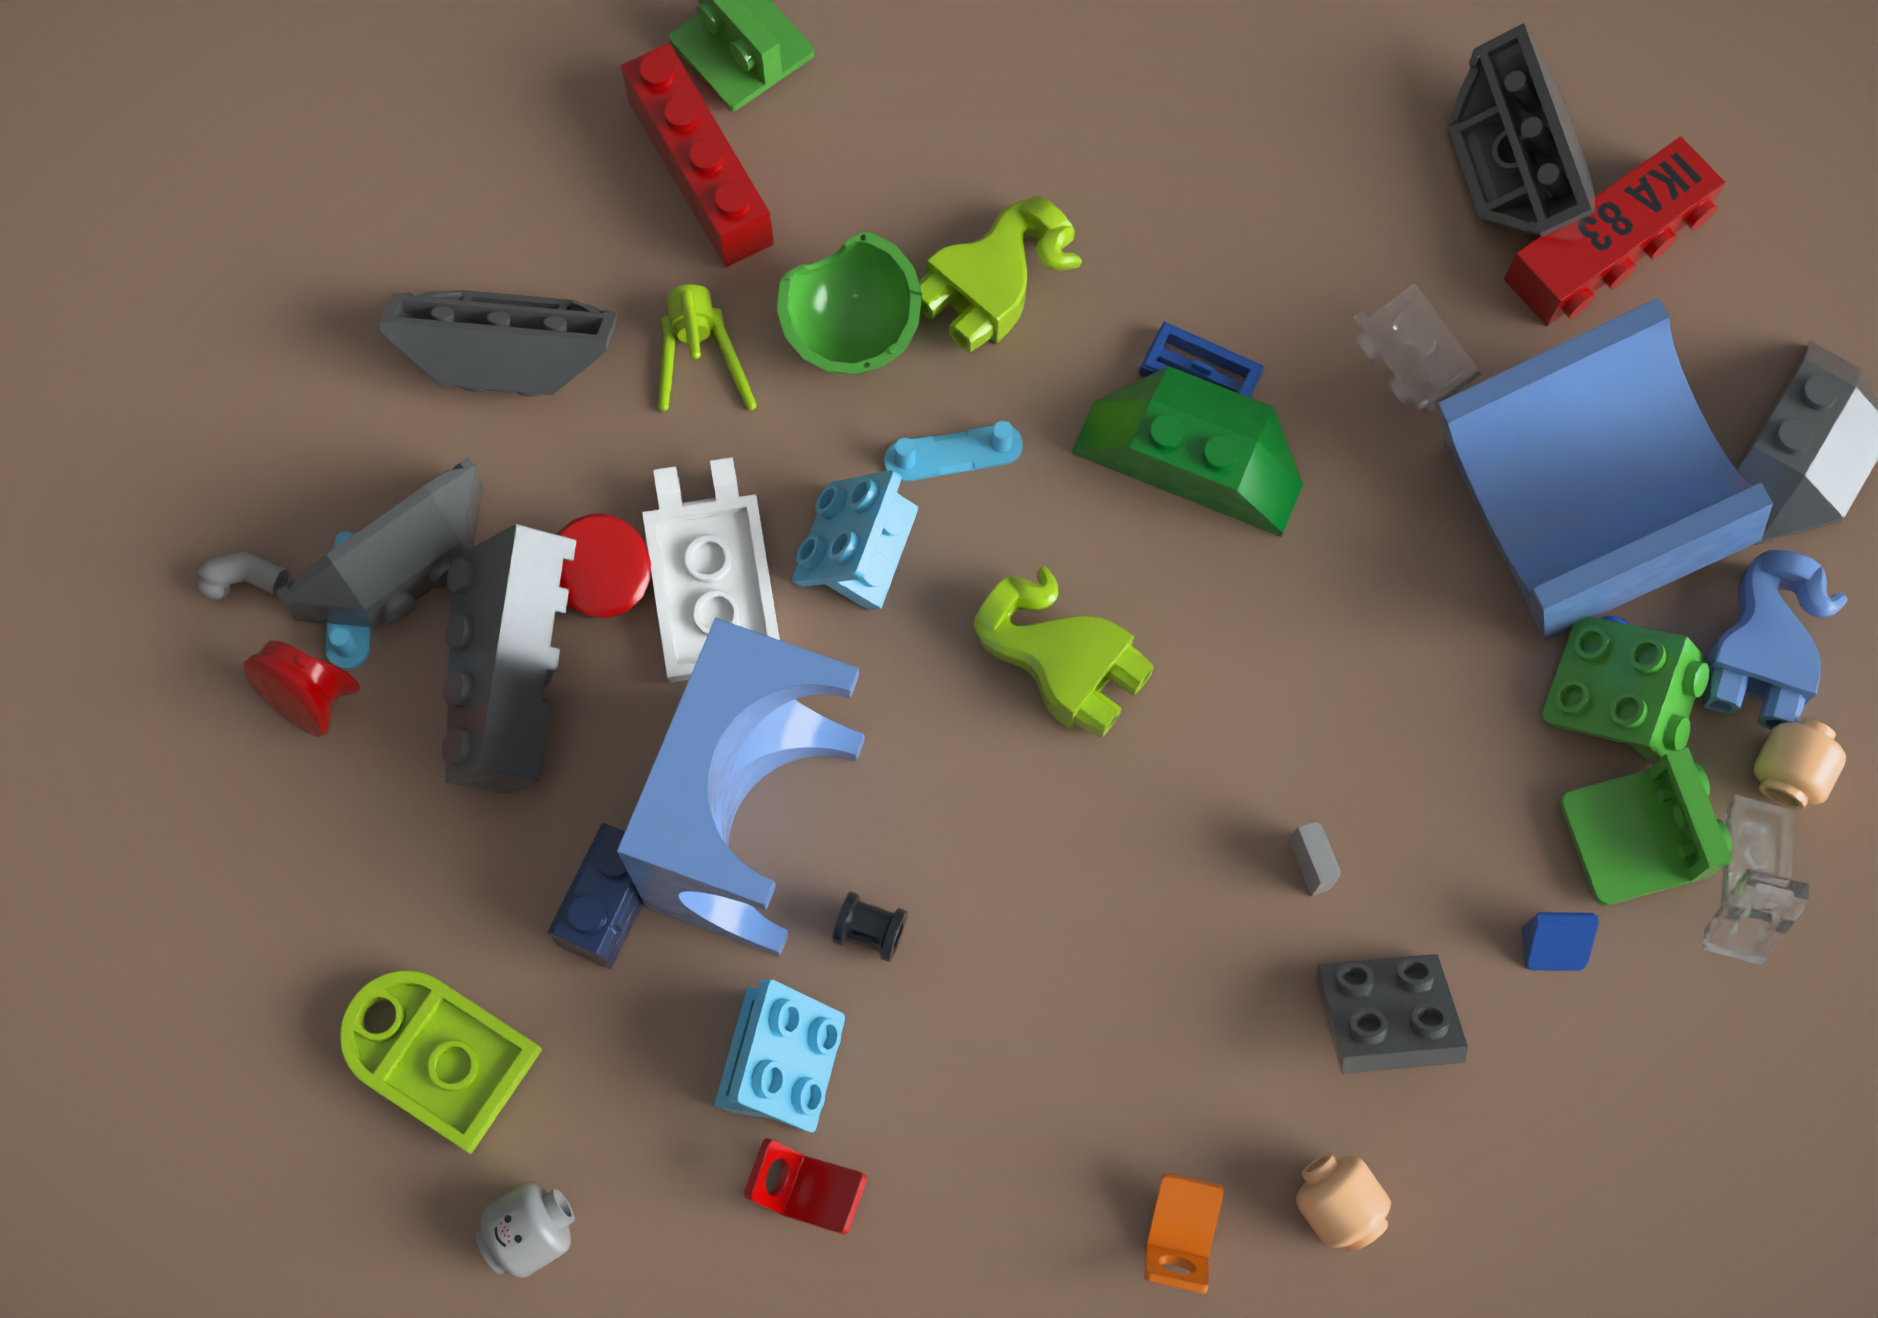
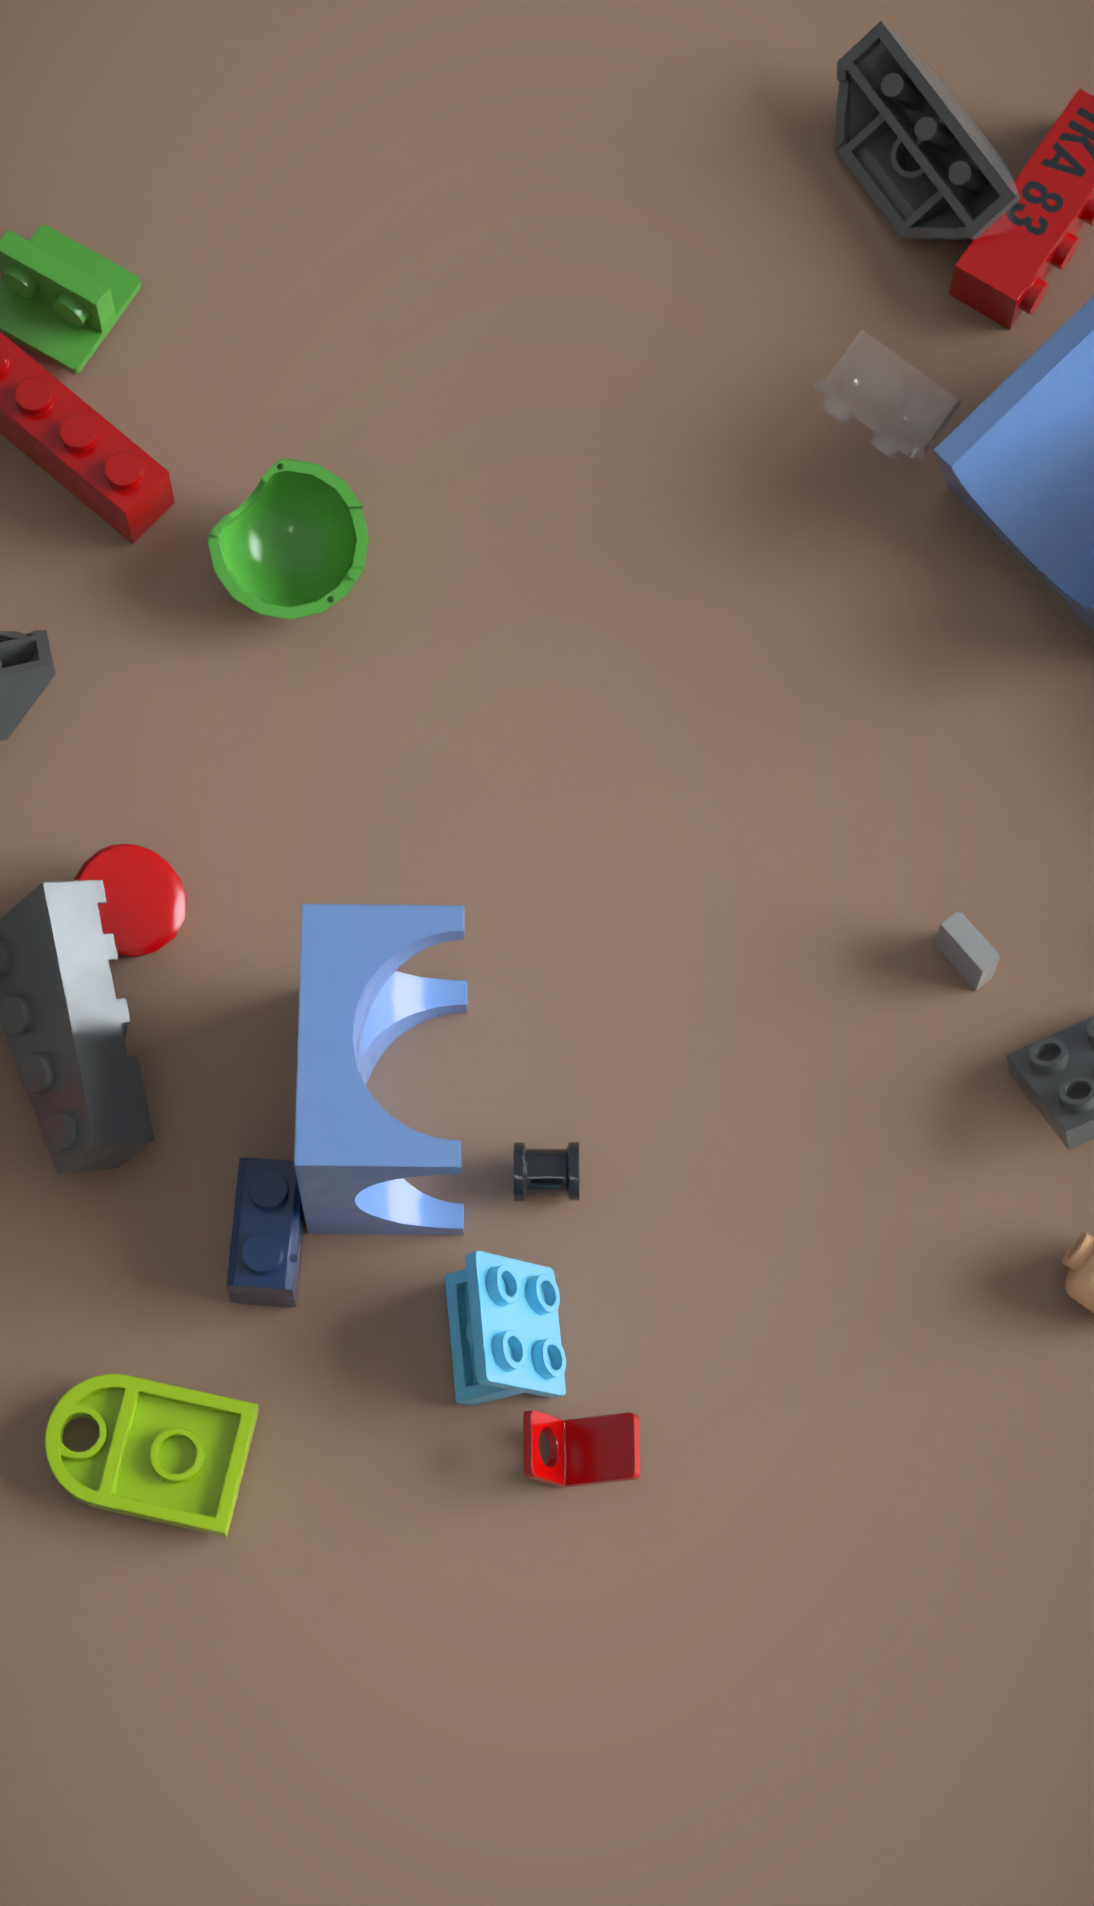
camera: 20 degrees left, 0 degrees up
light grey head [475,1181,575,1278] -> none
white tile [642,457,780,683] -> none
lime plant [658,284,757,412] -> none
medium azure bracket [792,470,919,610] -> none
medium azure piece [884,421,1023,482] -> none
lime hips [919,196,1082,353] -> none
lime hips [973,566,1154,738] -> none
green wedge [1072,366,1303,537] -> none
blue tile [1139,321,1265,398] -> none
orange bracket [1144,1173,1224,1294] -> none

